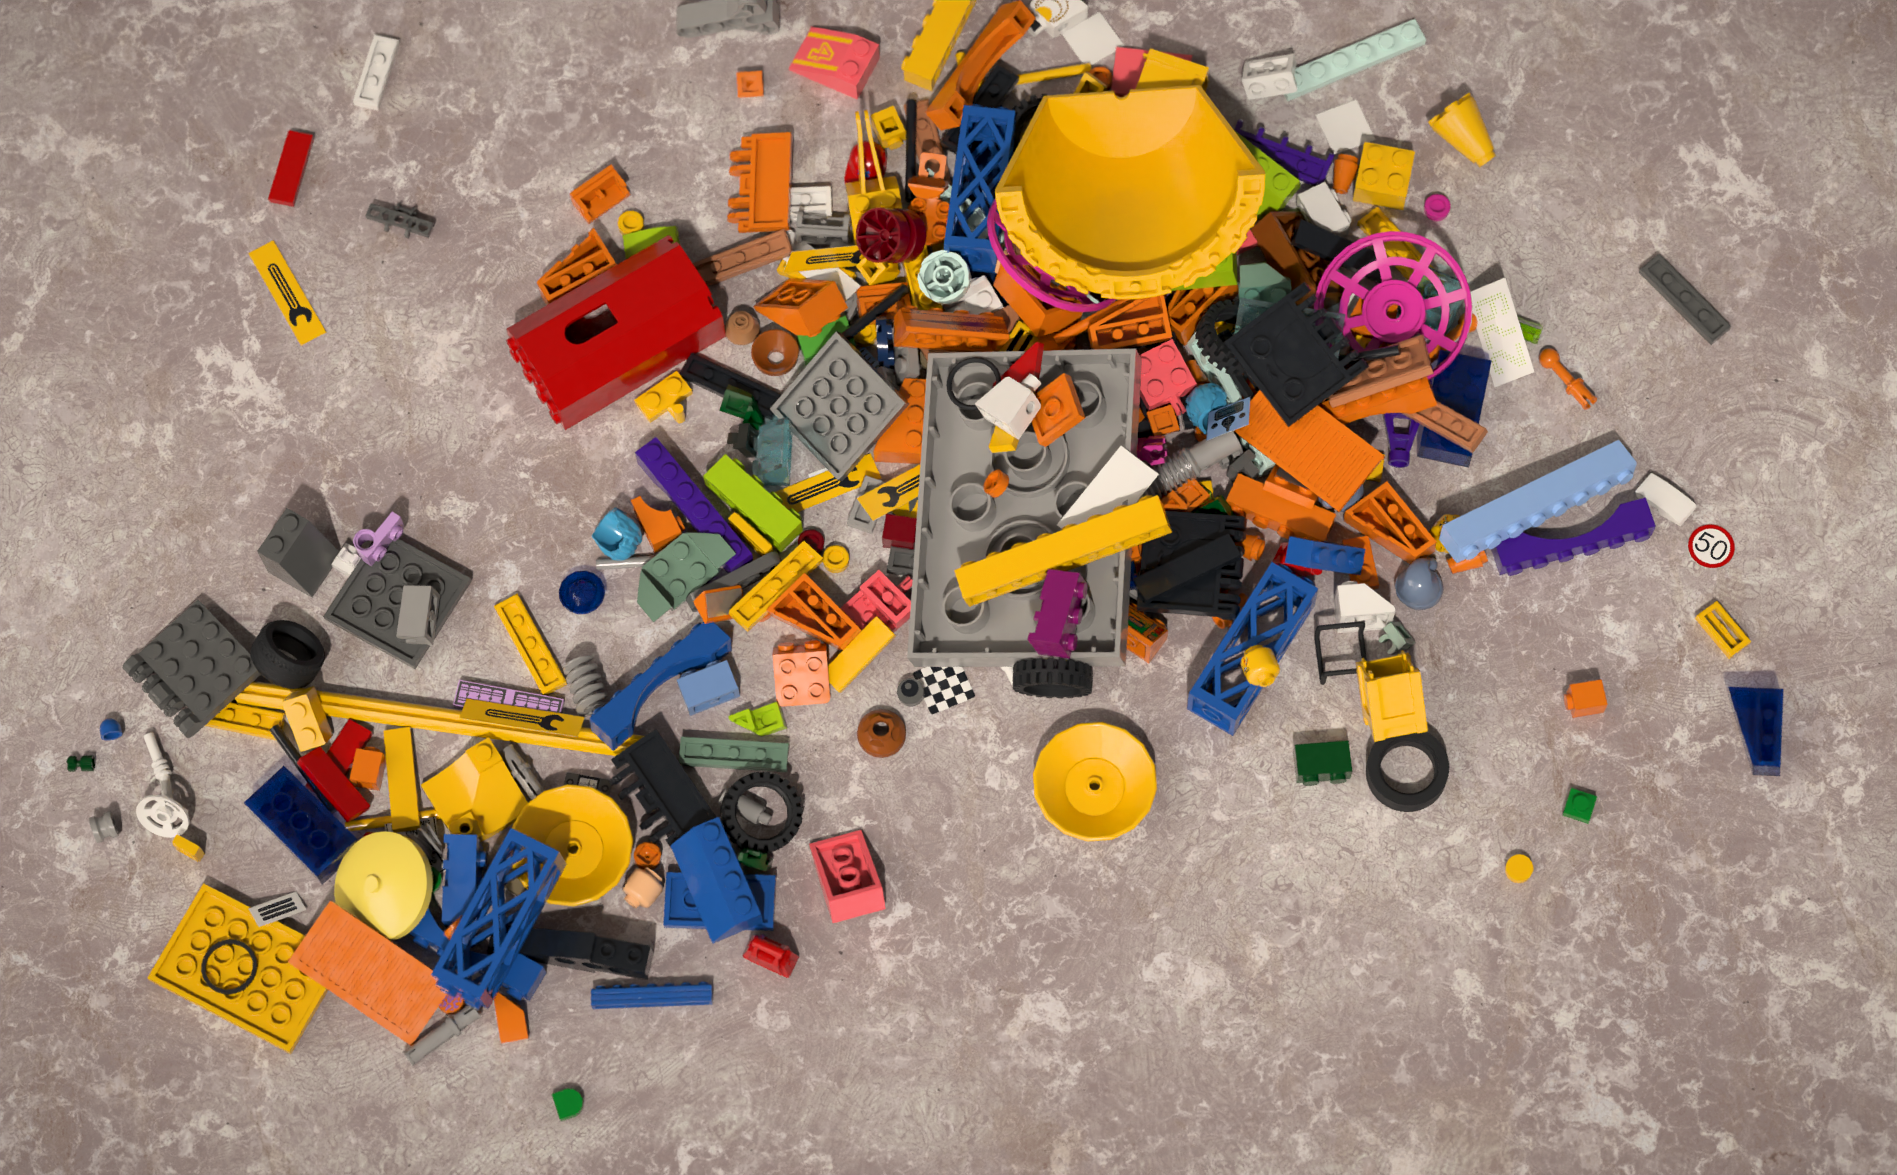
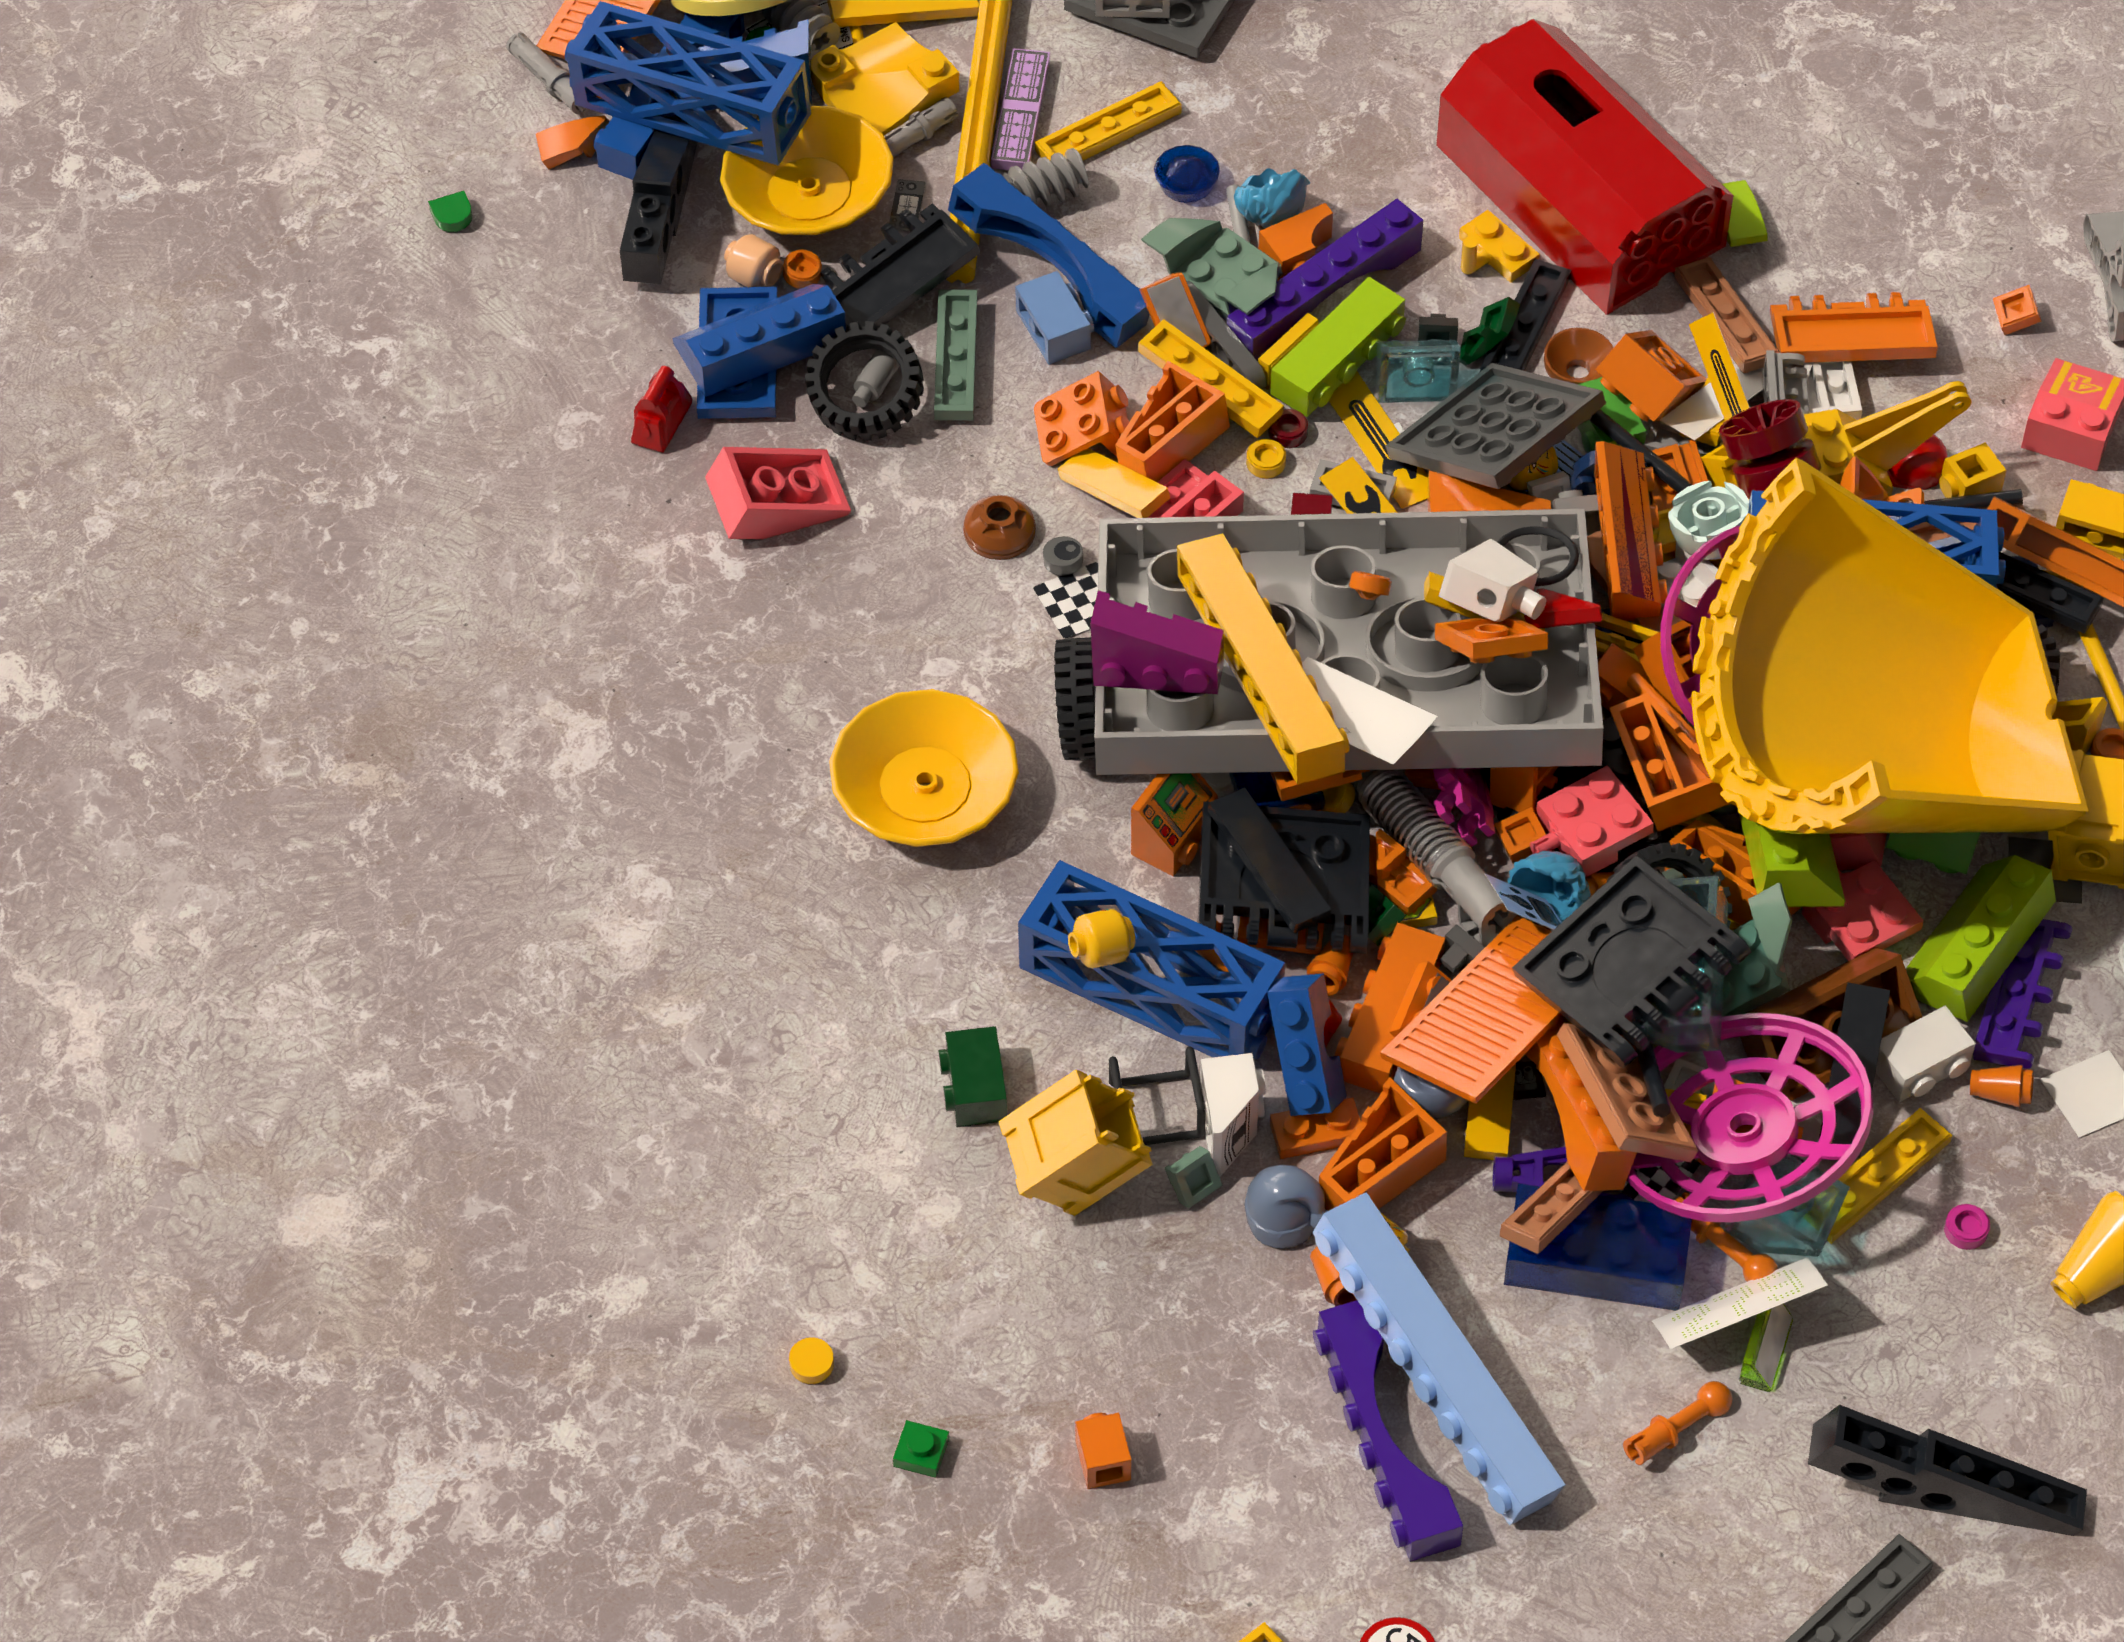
camera: 85 degrees right, 15 degrees down
yellow sticker [459,699,585,737] -> none
orange wedge [536,228,617,305] -> none
orange hinge [569,165,630,224] -> none
blue piece [591,982,713,1009] -> none
yellow tile [618,211,644,235] -> none
medium nougat cone [724,311,760,345] -> none
lime slope [728,701,787,737] -> none
dark green slope [738,847,773,871] -> none
yellow brick [1353,142,1415,210] -> none
black tyre [1366,732,1449,812] -> none
white slope [1635,473,1697,526] -> none
none -> black brick [1808,1405,2087,1536]

